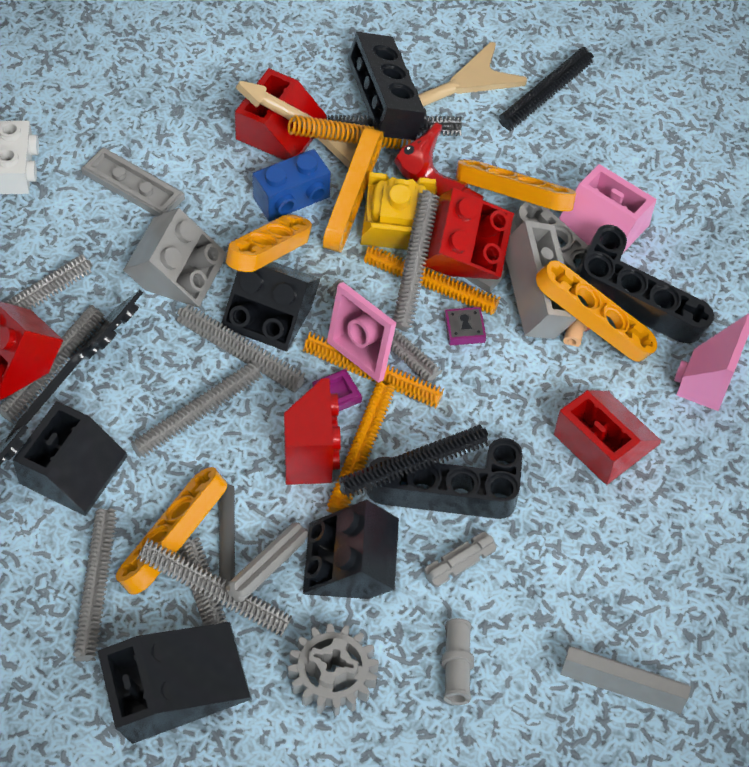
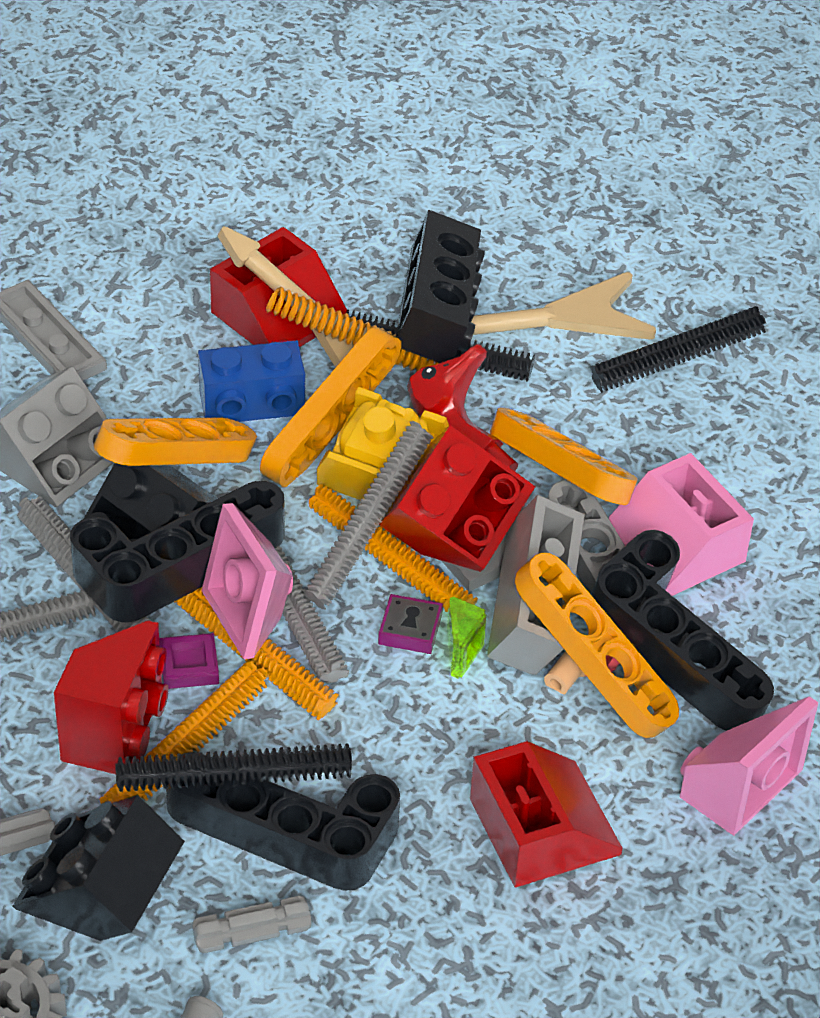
camera: 20 degrees right, 10 degrees down
none -> black beam [70,481,285,623]
none -> clear neon green slope [447,597,487,679]

